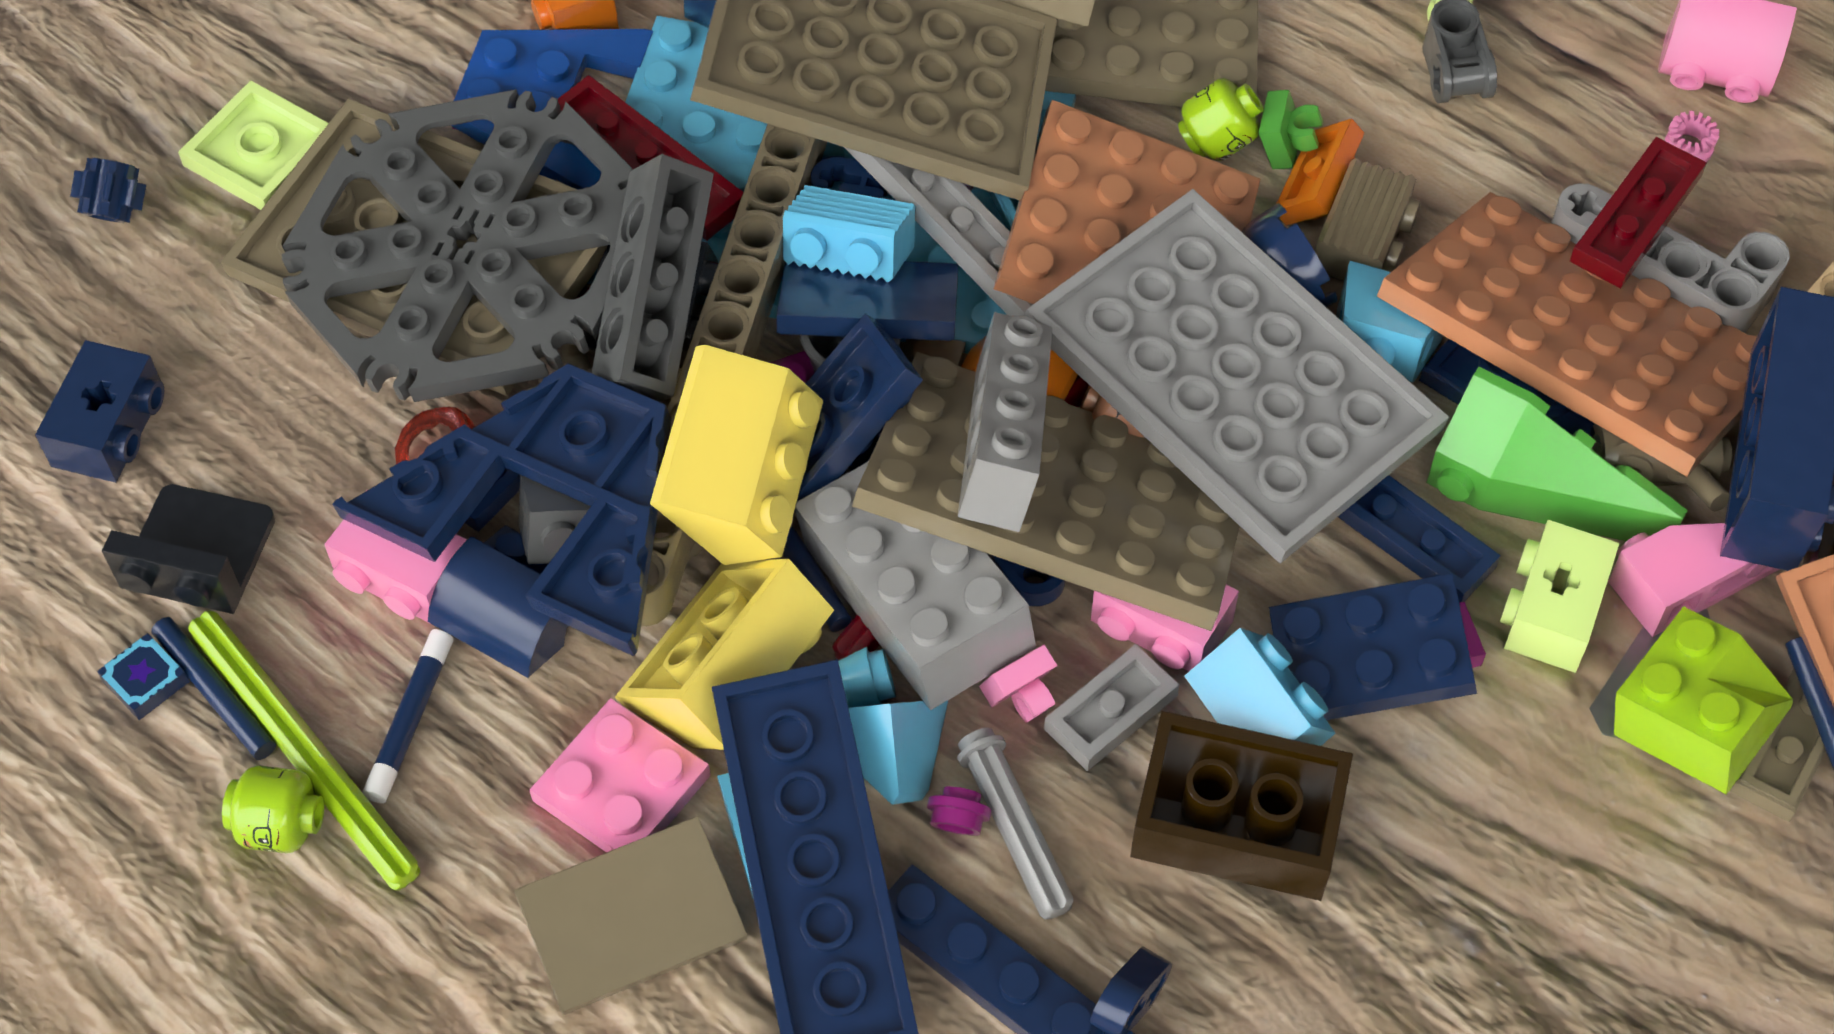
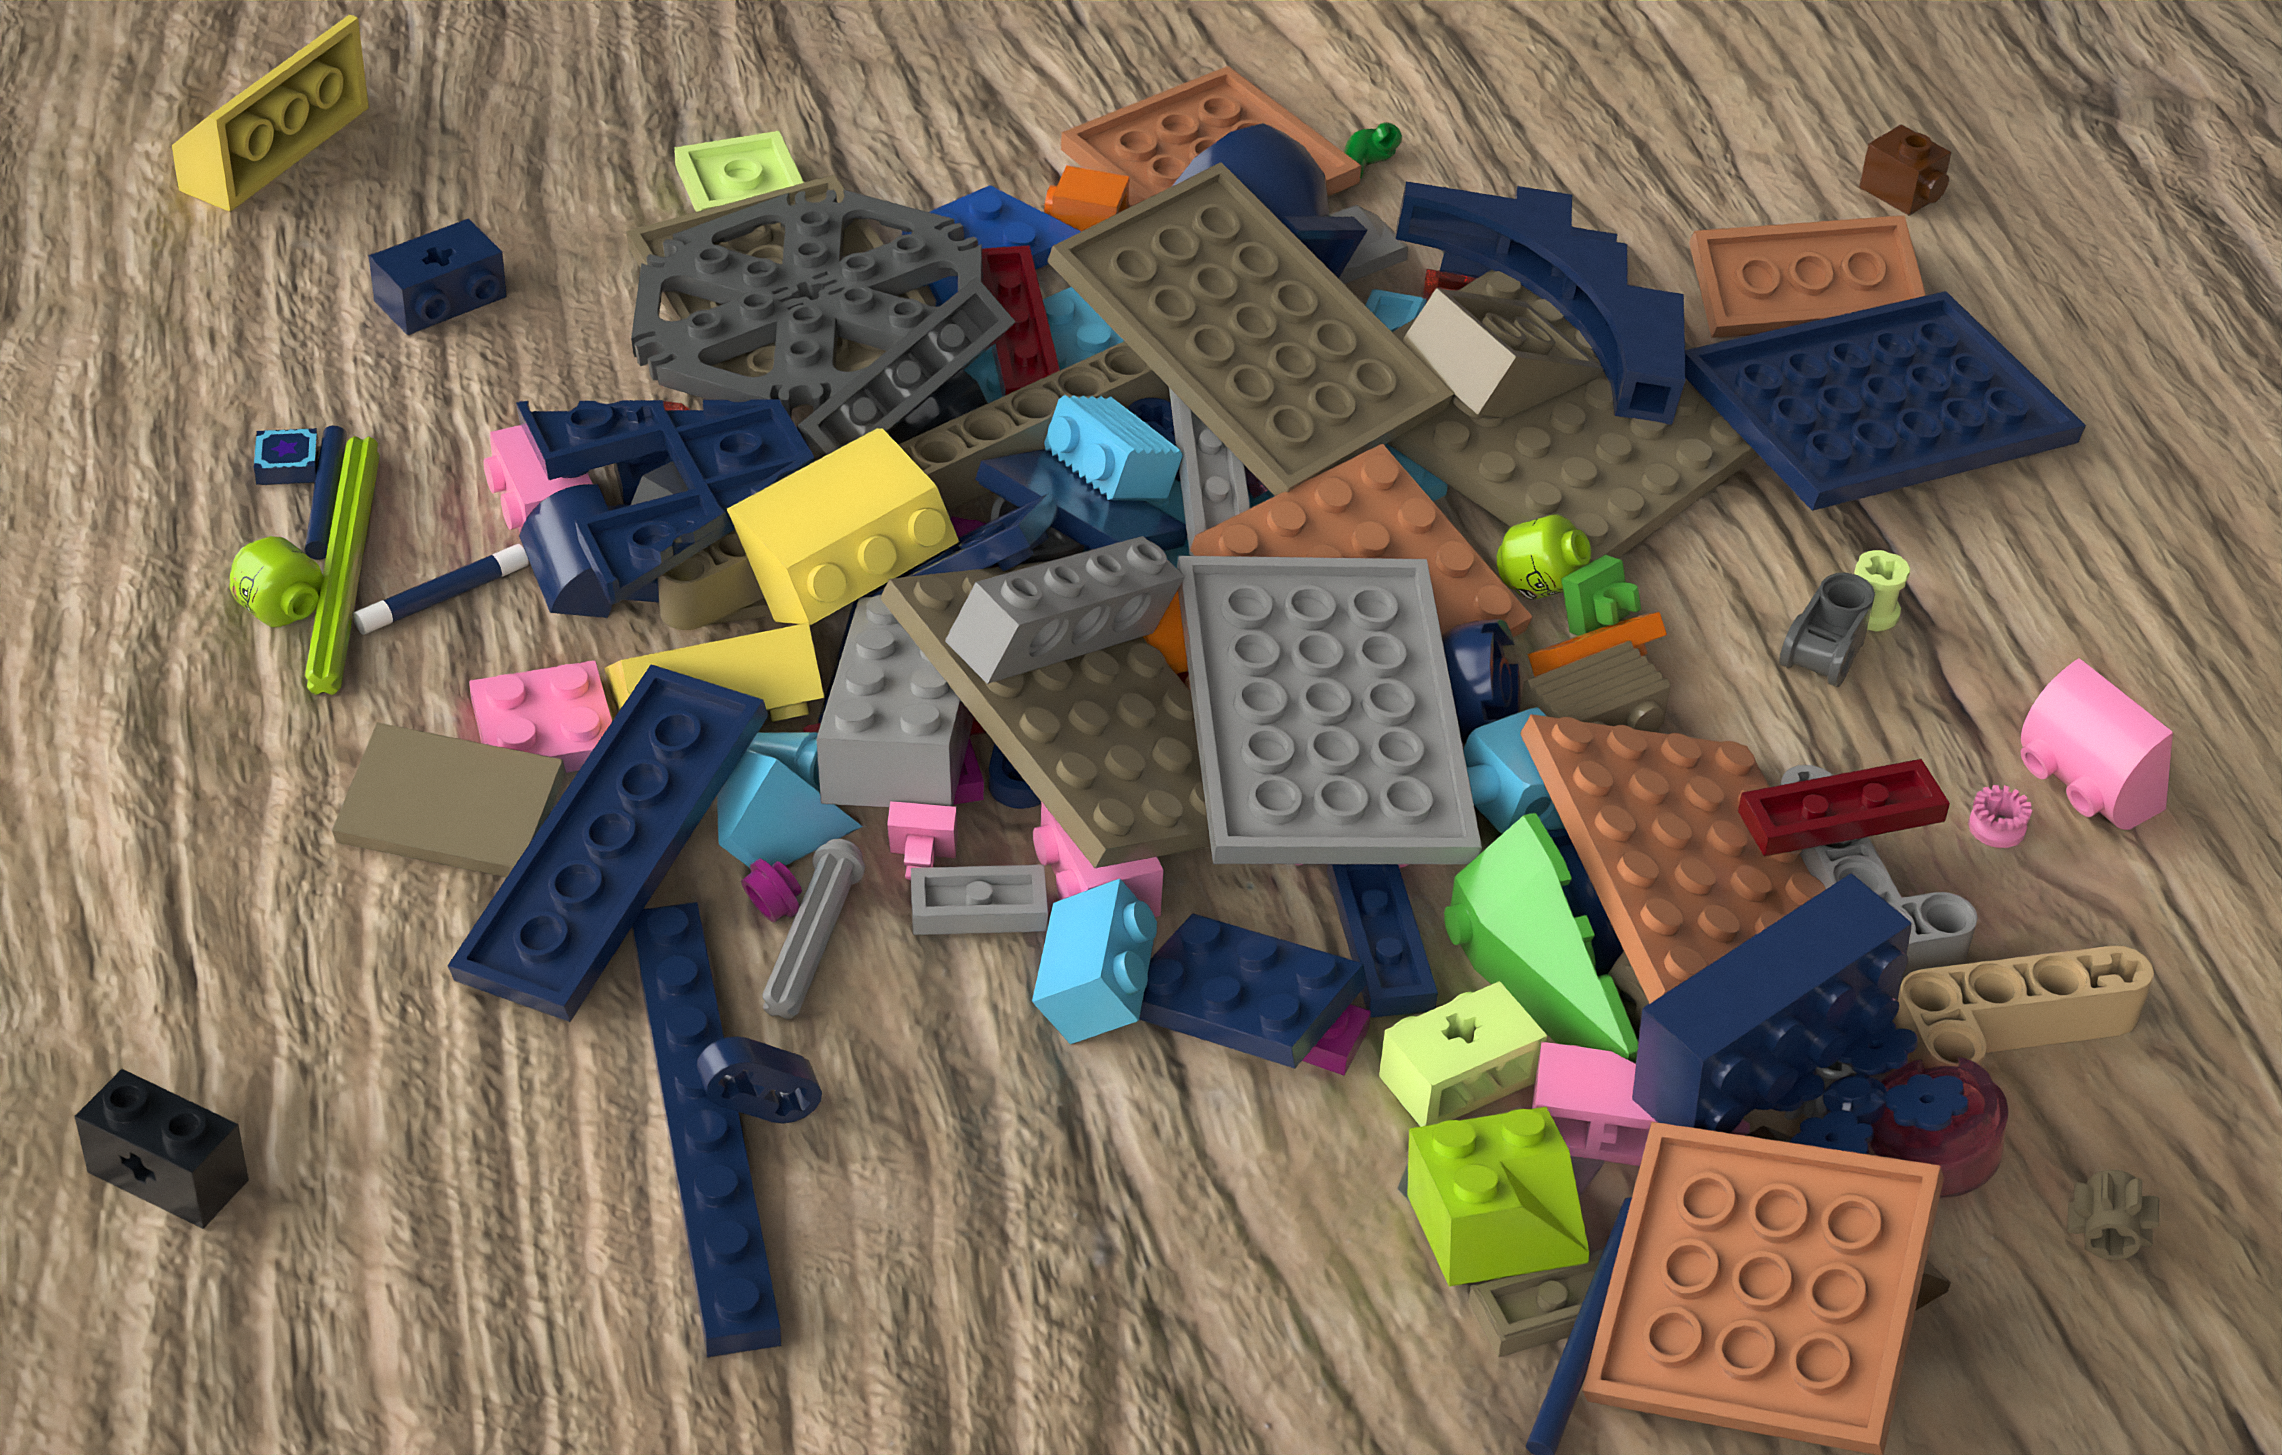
camera: 35 degrees right, 15 degrees down
dark blue gear [70,158,146,223] -> none
black bracket [101,484,275,614] -> none
dark brown slope [1130,711,1353,901] -> none

